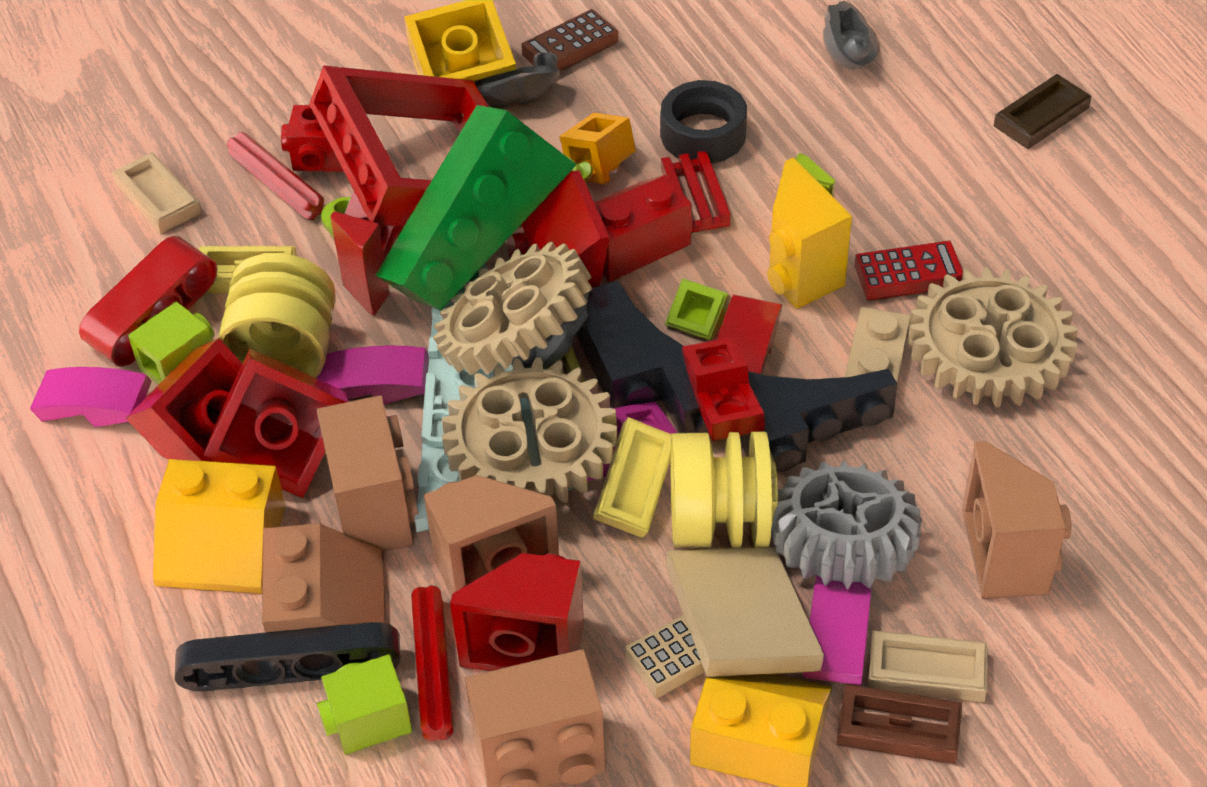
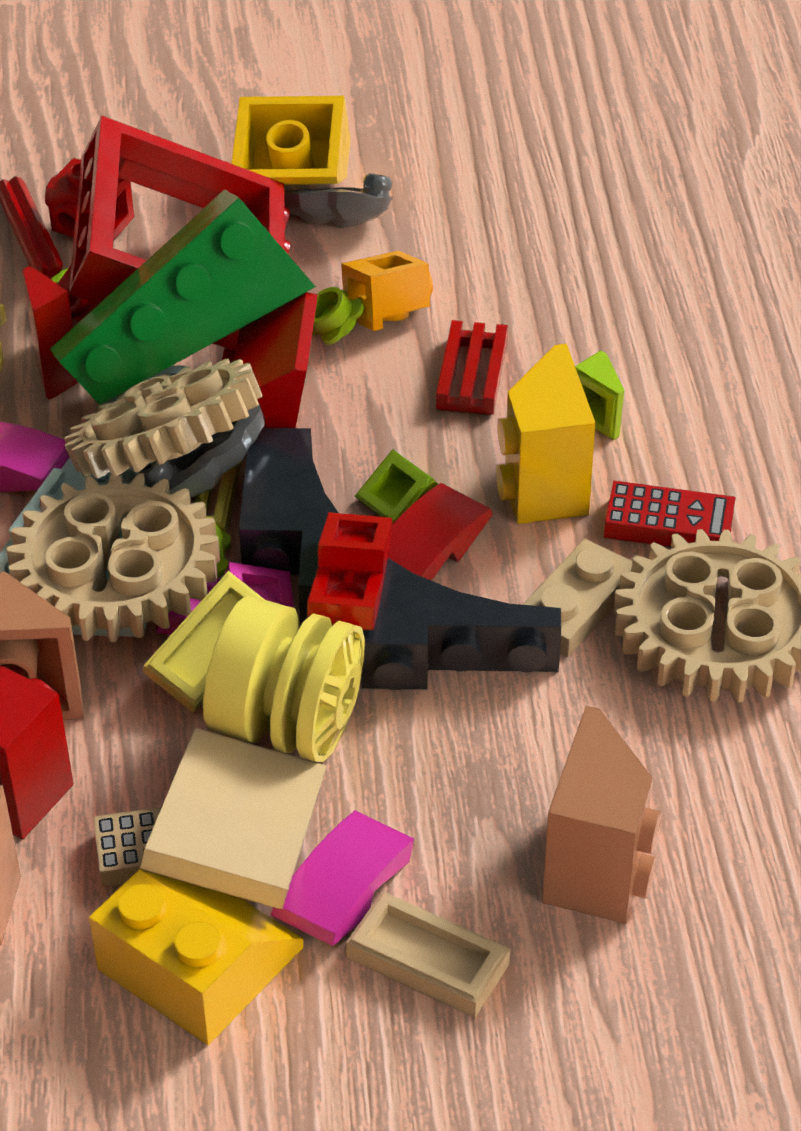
camera: 20 degrees right, 5 degrees down
copper tile [521,9,618,72] -> none
red slope [594,175,692,282] -> none
black tyre [660,80,747,164] -> none
light grey gear [771,460,922,590] -> none
dark grey arm [823,1,879,70] -> none
copper tile [836,684,963,764] -> none

